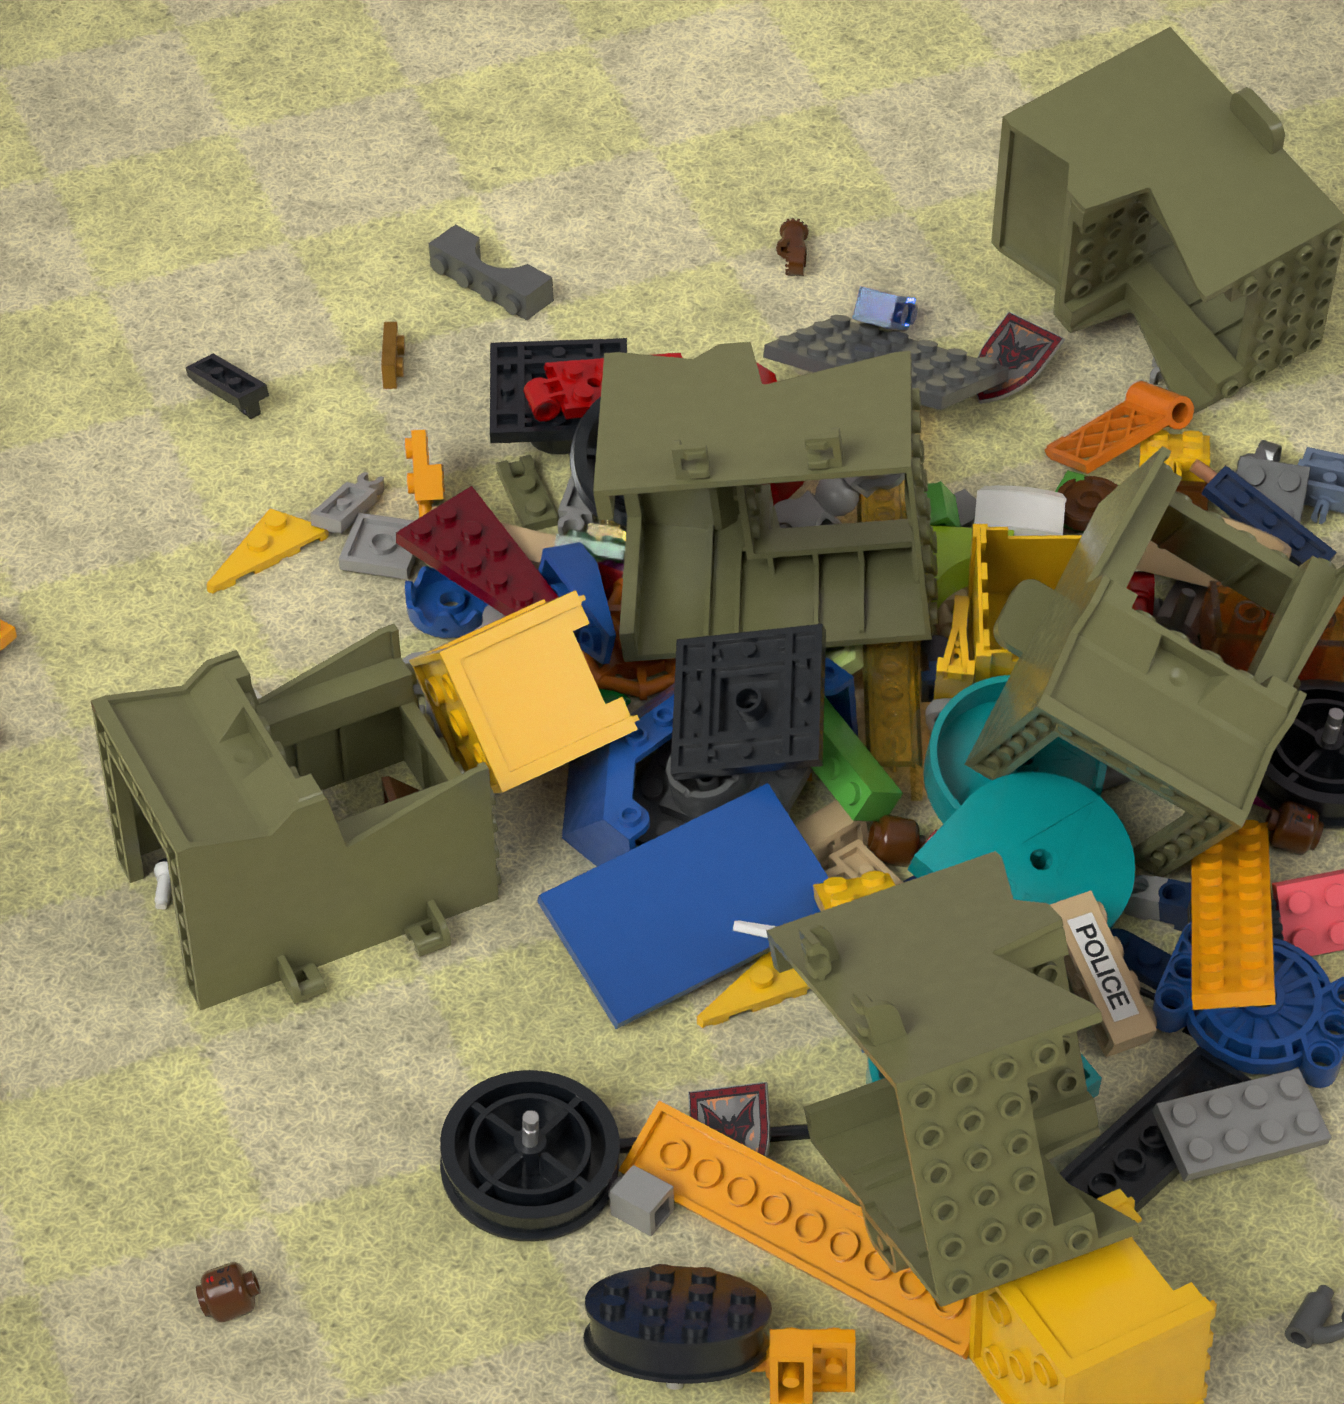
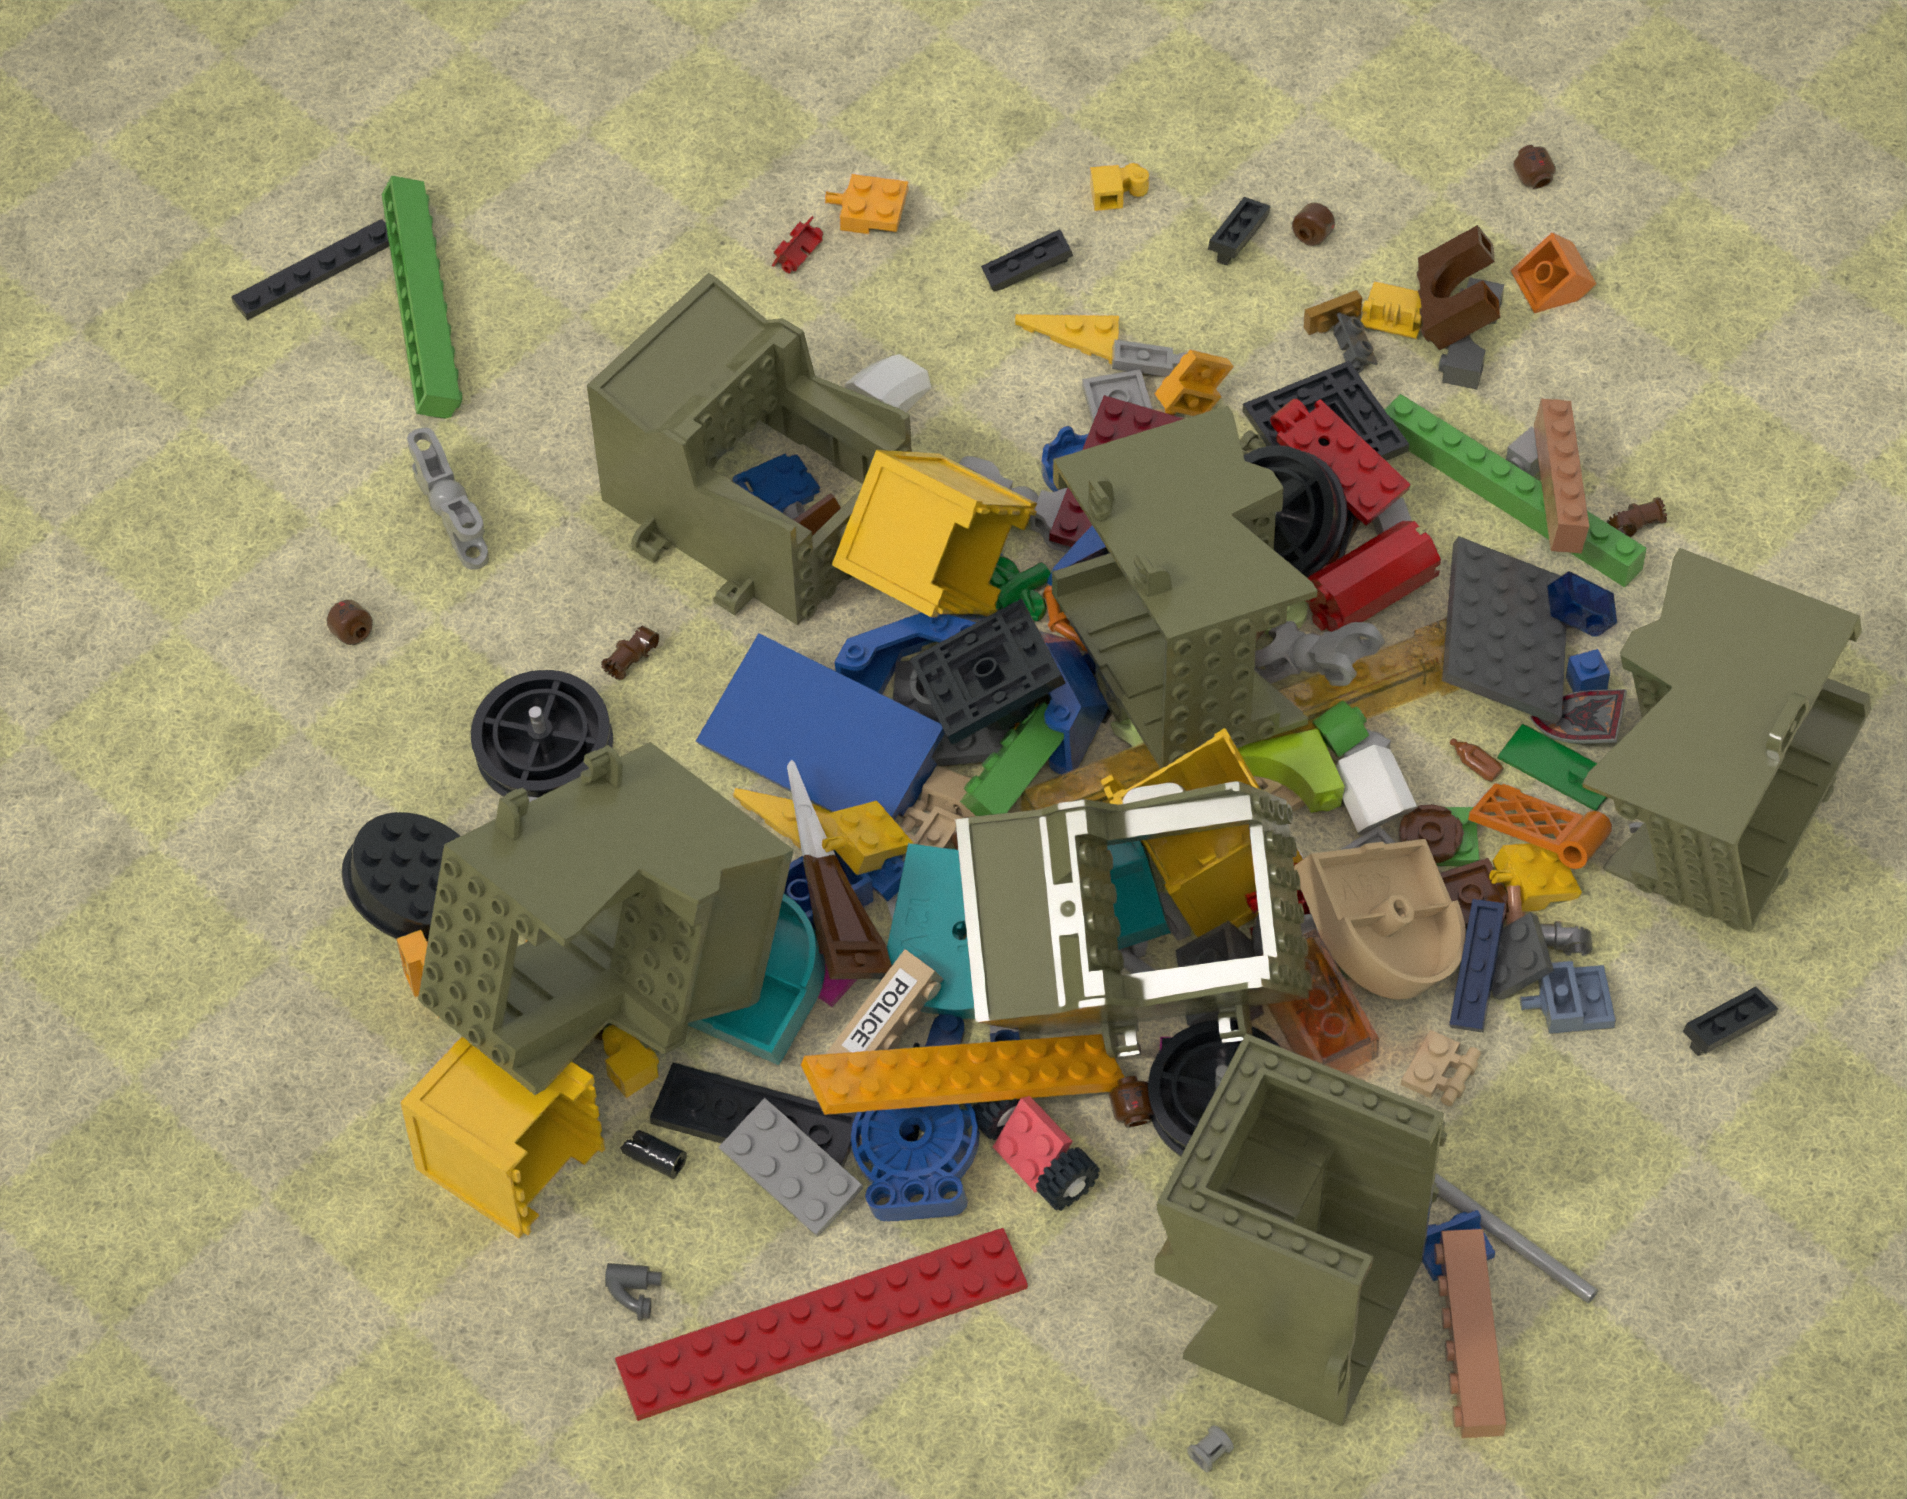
camera: 65 degrees right, 10 degrees up
none -> light grey piece [407,428,489,570]
none -> reddish brown connector [601,625,660,680]
none -> black hinge [620,1130,687,1179]
none -> black hinge [981,229,1073,292]
none -> yellow brick [1090,163,1149,211]
none -> reddish brown head [1292,202,1335,246]
none -> dark grey hinge [1333,313,1378,373]
none -> yellow hinge [1361,281,1422,339]
none -> bright green brick [1384,394,1647,587]
none -> reddish brown arch [1417,225,1500,351]
none -> dark orange piece [1450,738,1504,782]
none -> green piece [1497,724,1607,811]
none -> light grey brick [1506,426,1540,476]
none -> orange slope [1510,232,1597,313]
none -> reddish brown head [1513,145,1556,190]
none -> nougat brick [1534,398,1589,553]
none -> blue brick [1566,649,1610,693]

